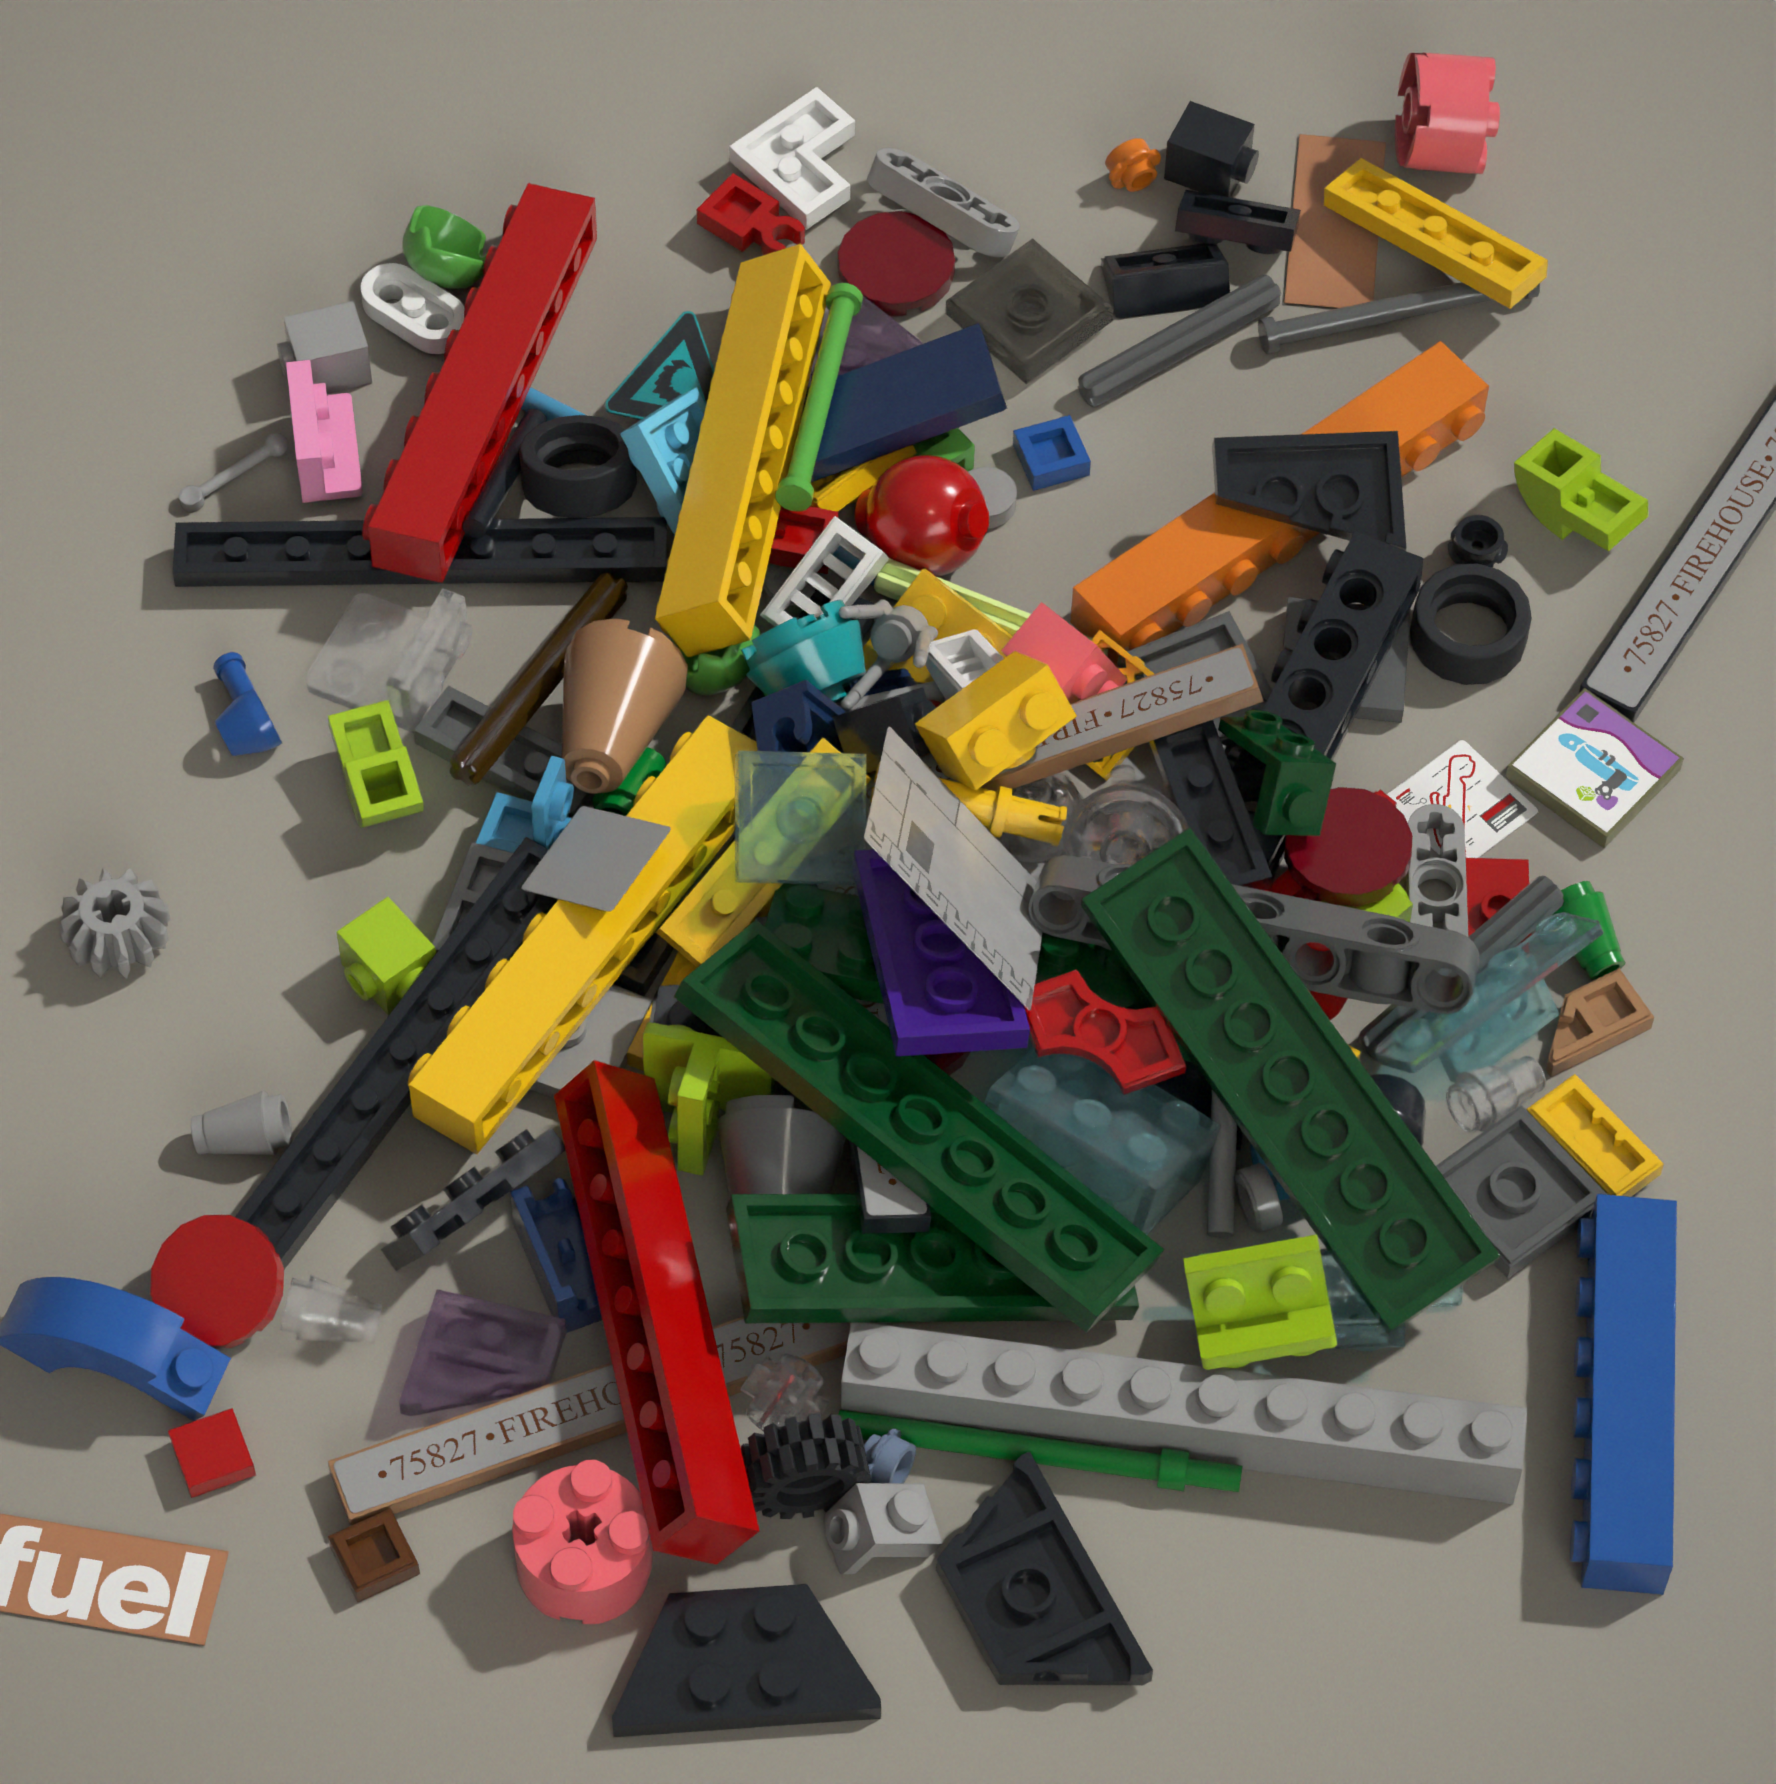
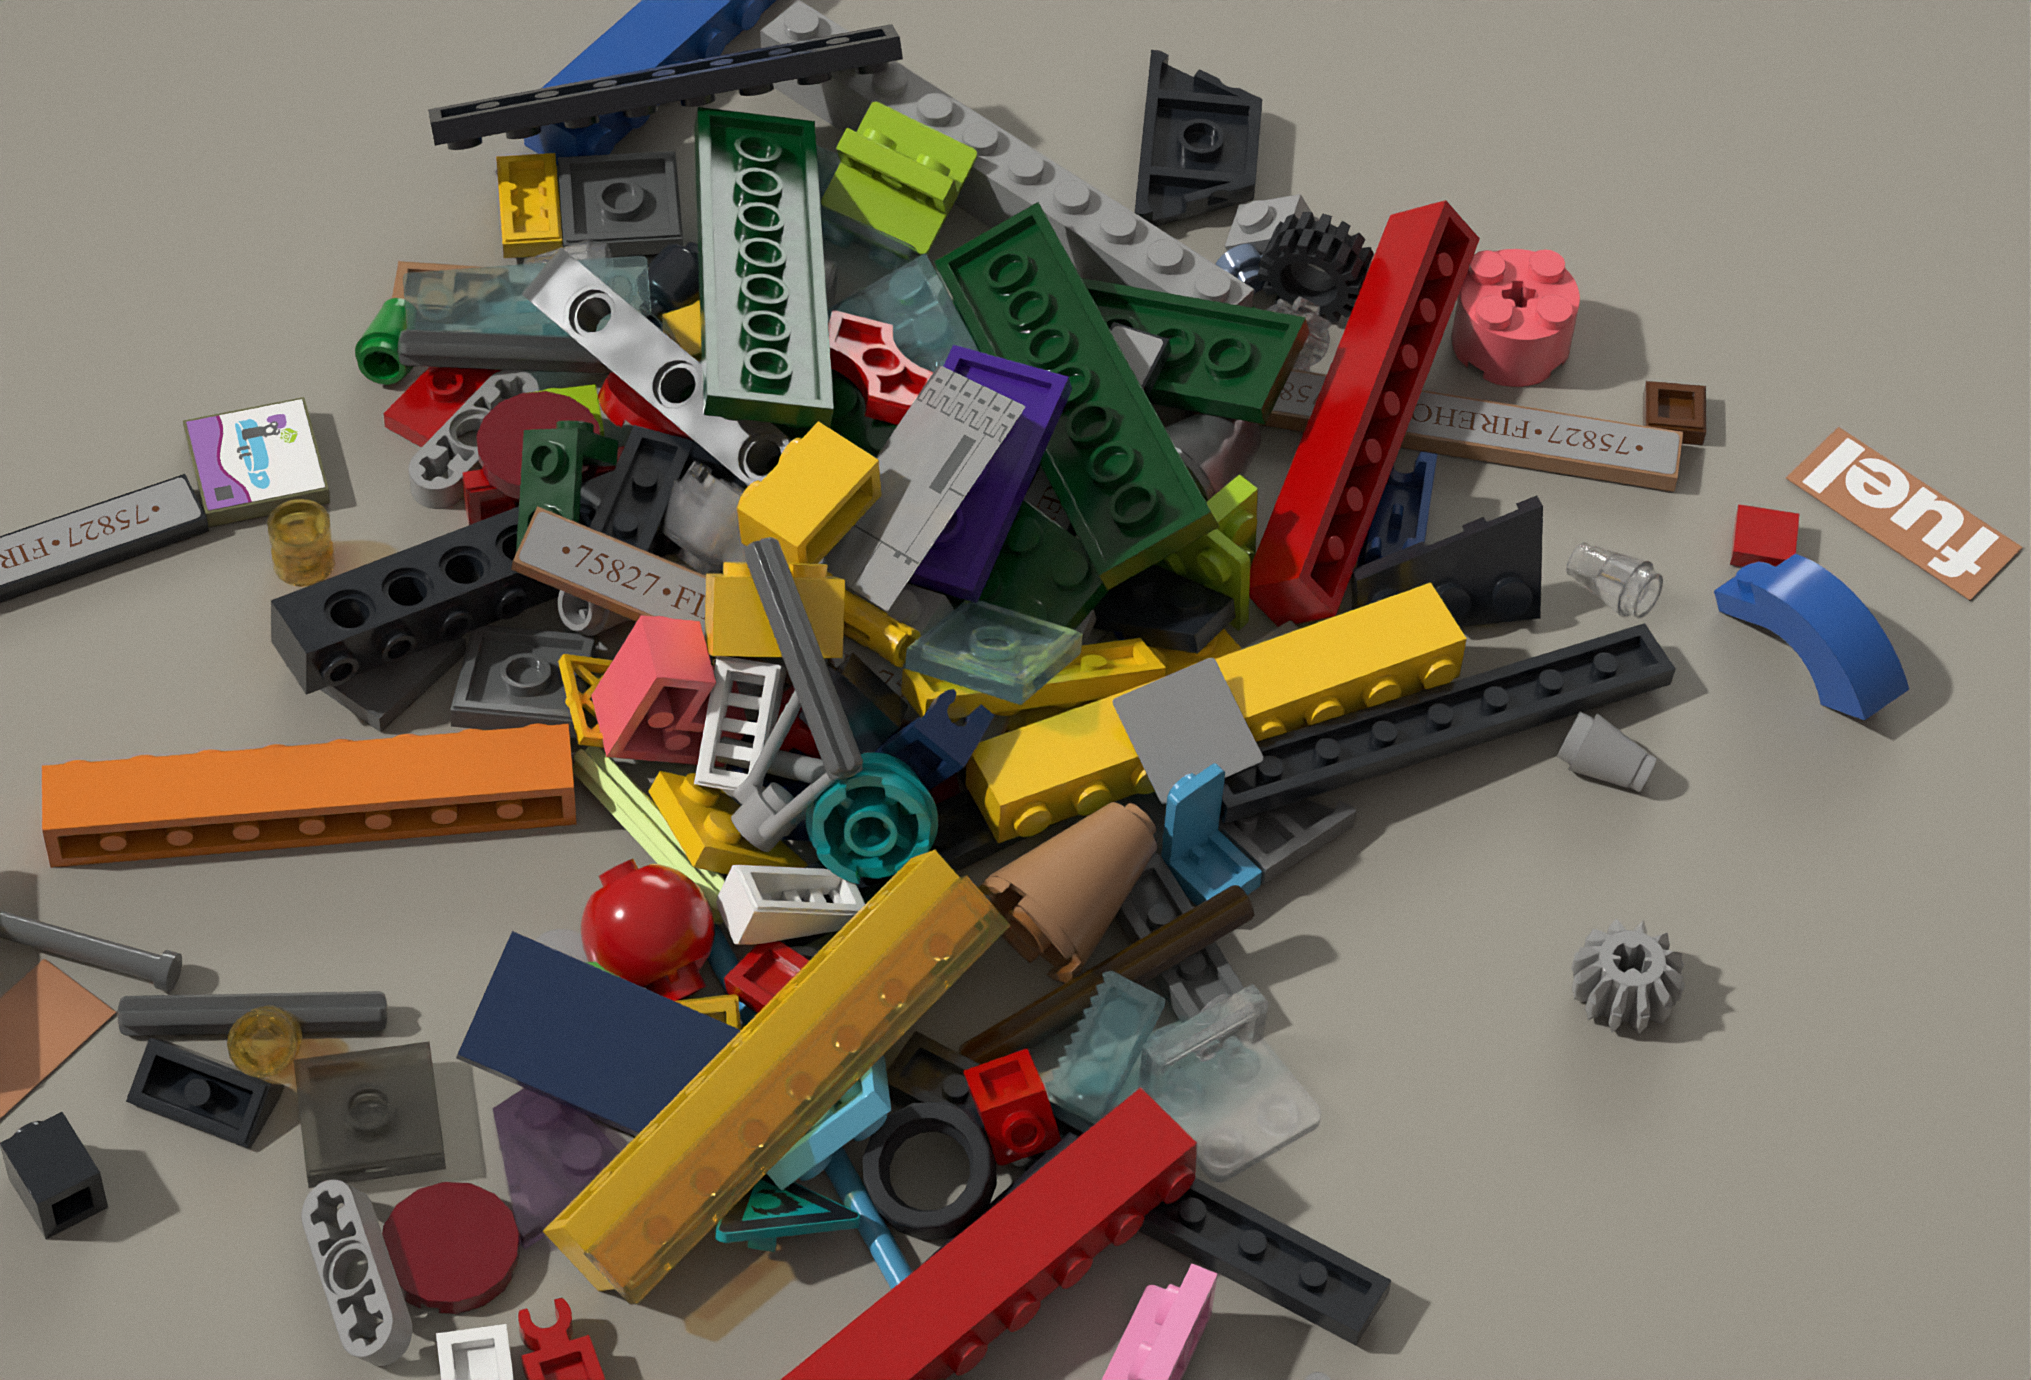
camera: 150 degrees left, 5 degrees down
red tile [150,1215,284,1349] -> none
blue bar [213,652,283,756] -> none
lime brick [328,700,424,828] -> none
lime brick [336,896,436,1015] -> none
clear purple wing [399,1289,567,1416] -> none
black wing [612,1584,881,1738] -> none
bright green bar [776,283,863,511] -> none
blue tile [1013,415,1091,491] -> none
orange plate [1105,138,1161,192] -> none
black plate [1175,190,1301,254] -> none
black wing [1212,431,1407,551] -> none
white sticker [1387,740,1538,858] -> none
black tyre [1410,564,1532,685] -> none
black plate [1447,515,1508,568] -> none
lime brick [1514,428,1648,552] -> none
none -> clear yellow wheel [227,1005,303,1078]
none -> clear yellow wheel [267,499,335,587]
none -> black plate [428,24,903,150]
none -> clear yellow tile [583,875,1011,1305]
none -> yellow brick [737,421,882,564]
none -> dark grey axle [745,537,863,781]
none -> red bracket [963,1049,1061,1166]
none -> clear light blue brick [1045,971,1166,1123]

